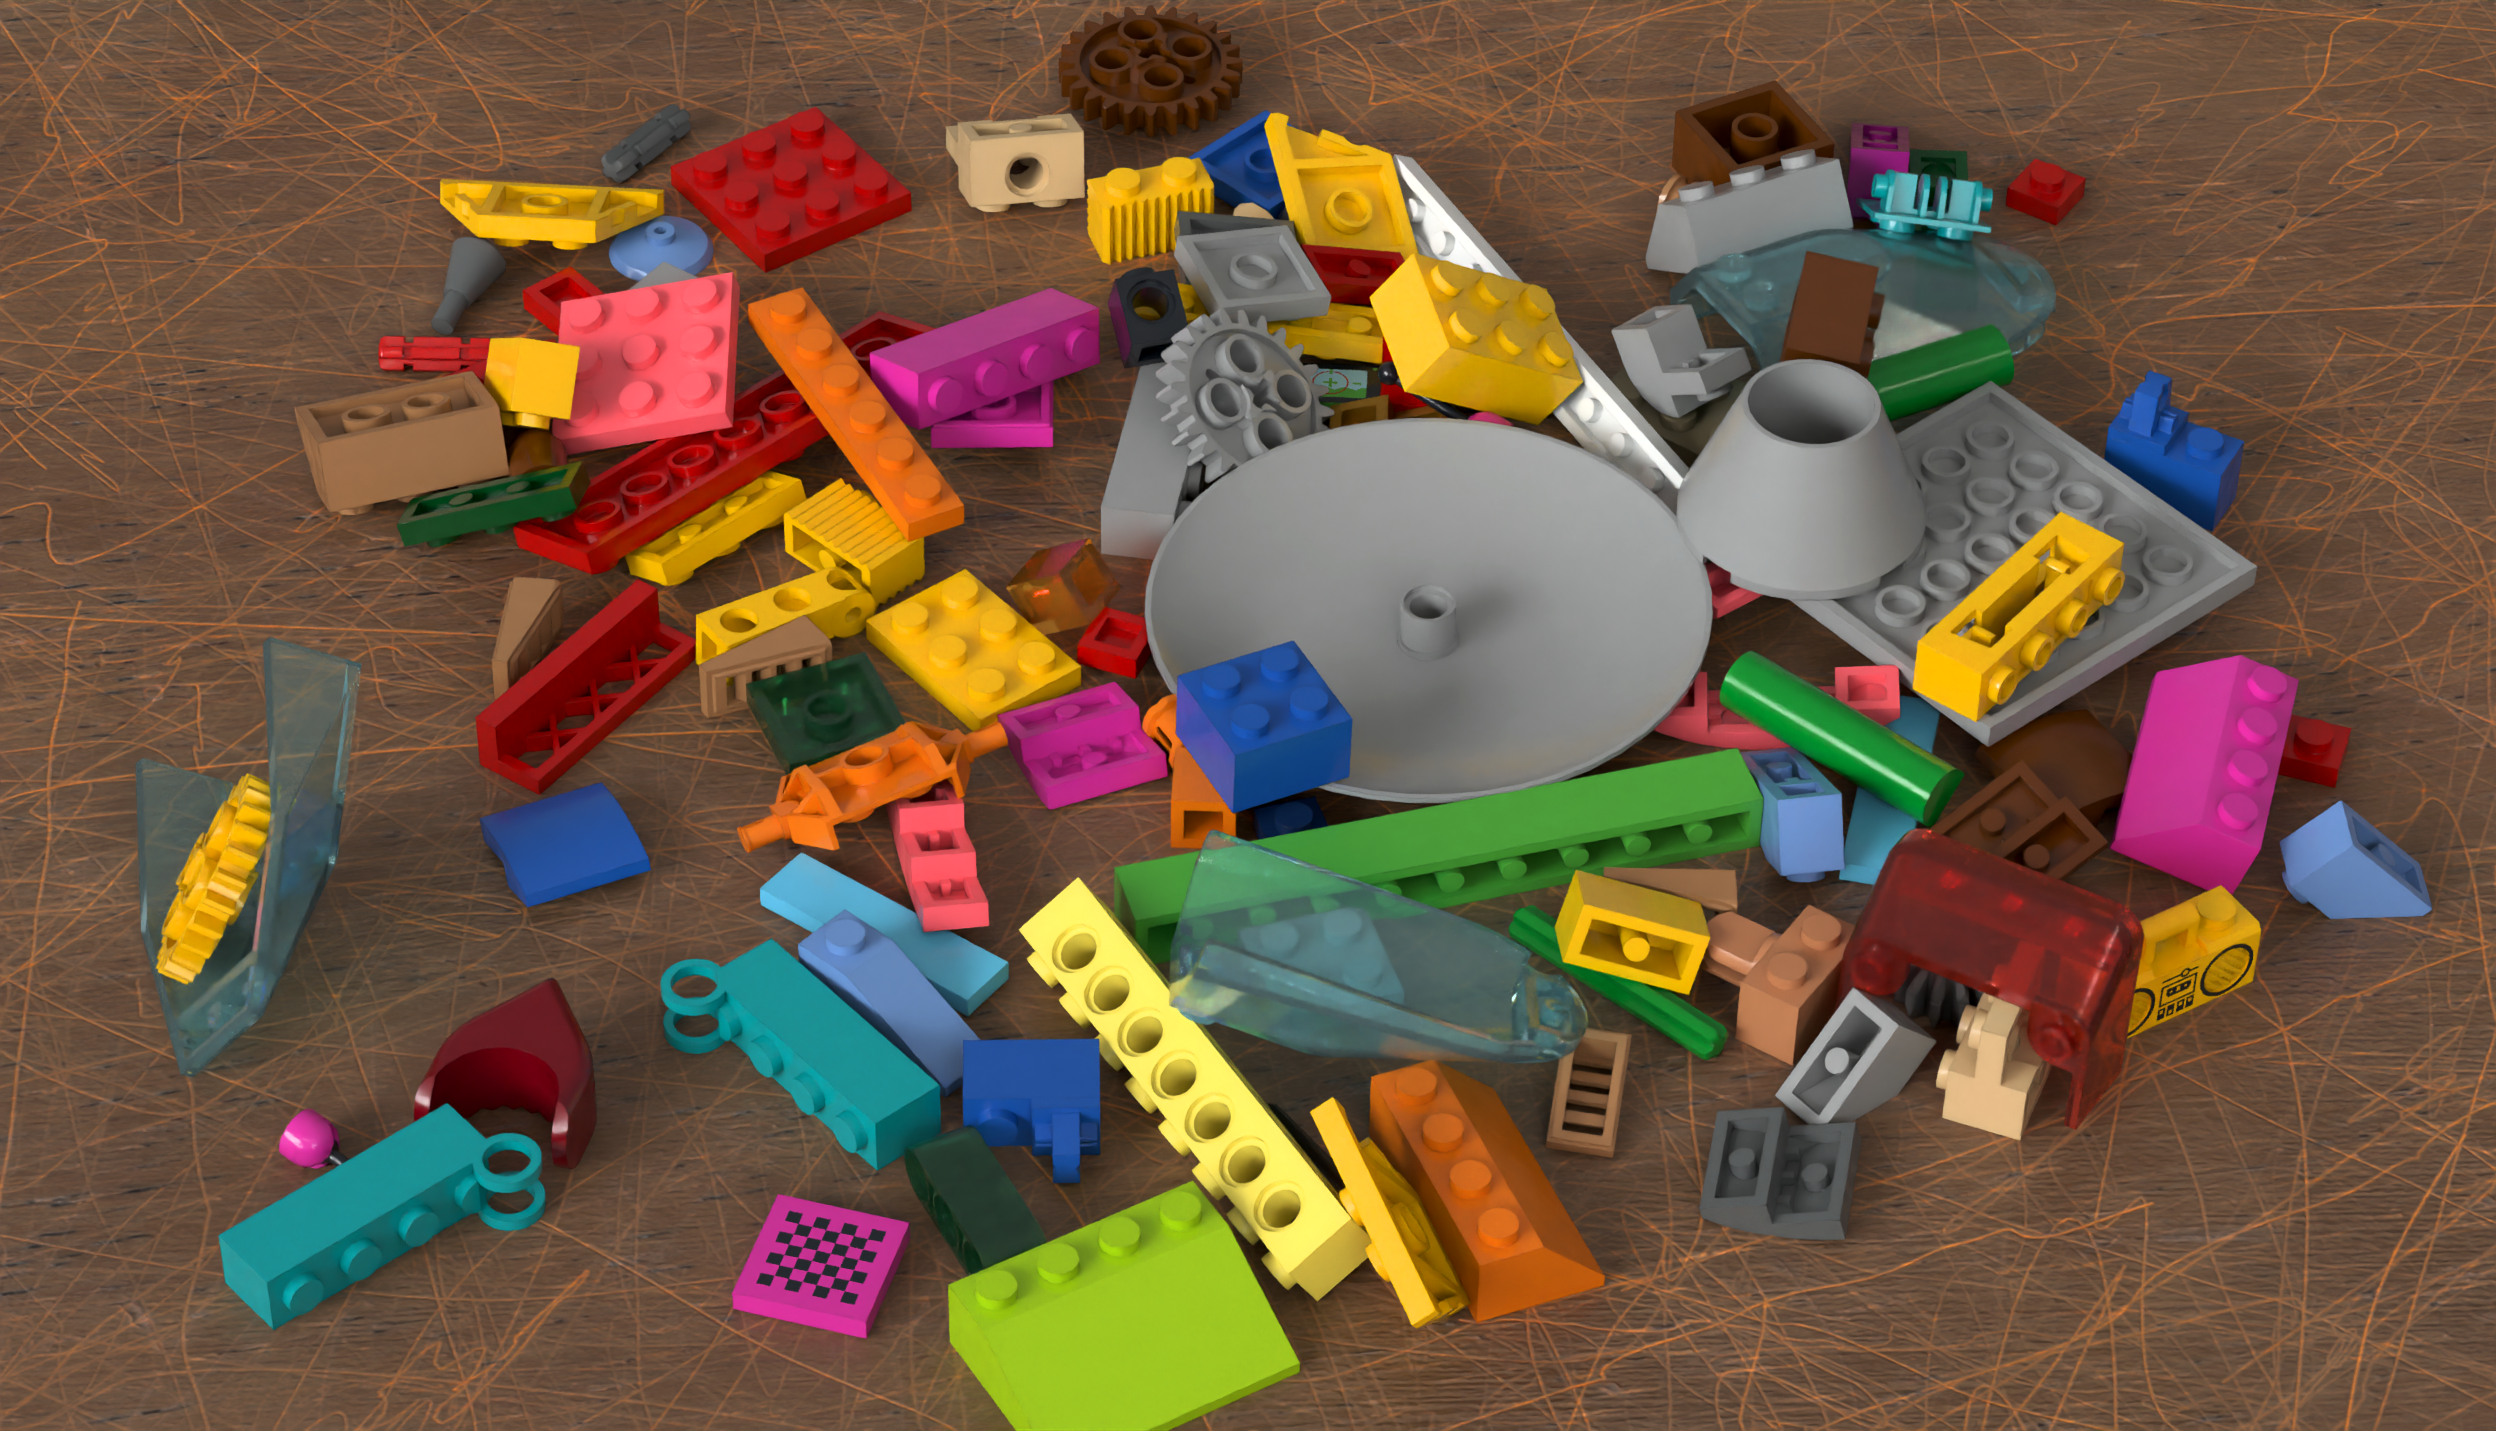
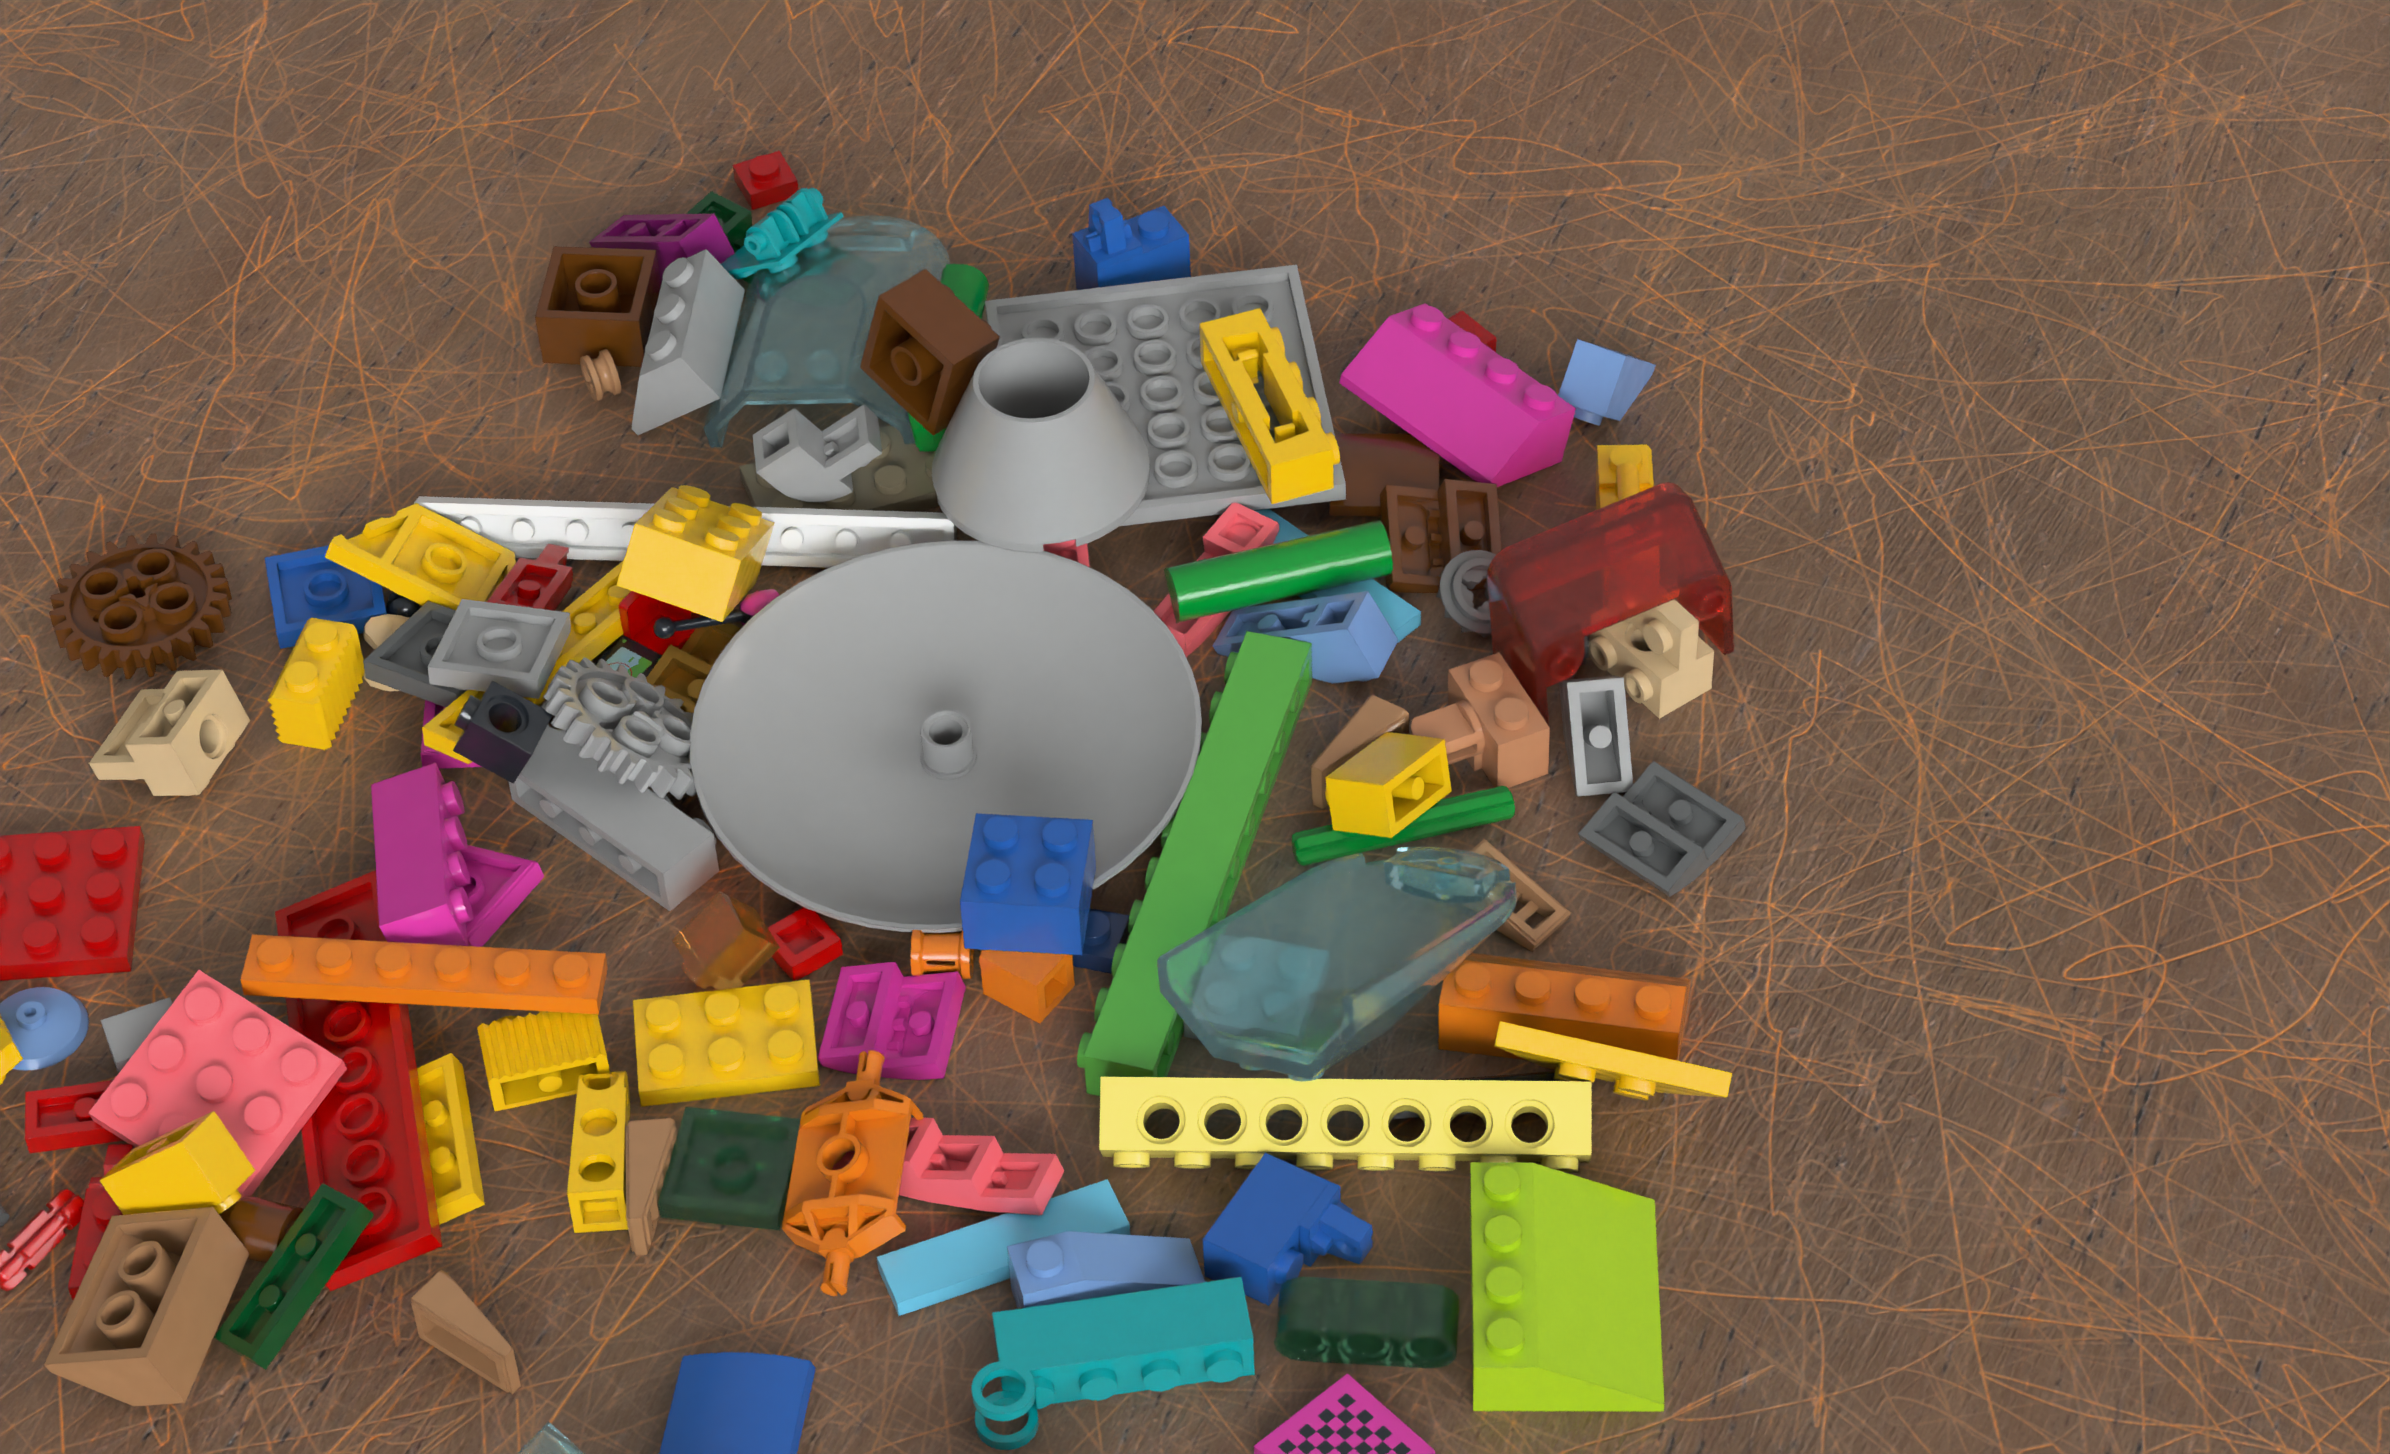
camera: 55 degrees left, 5 degrees up
red fence [475,579,696,795] -> none

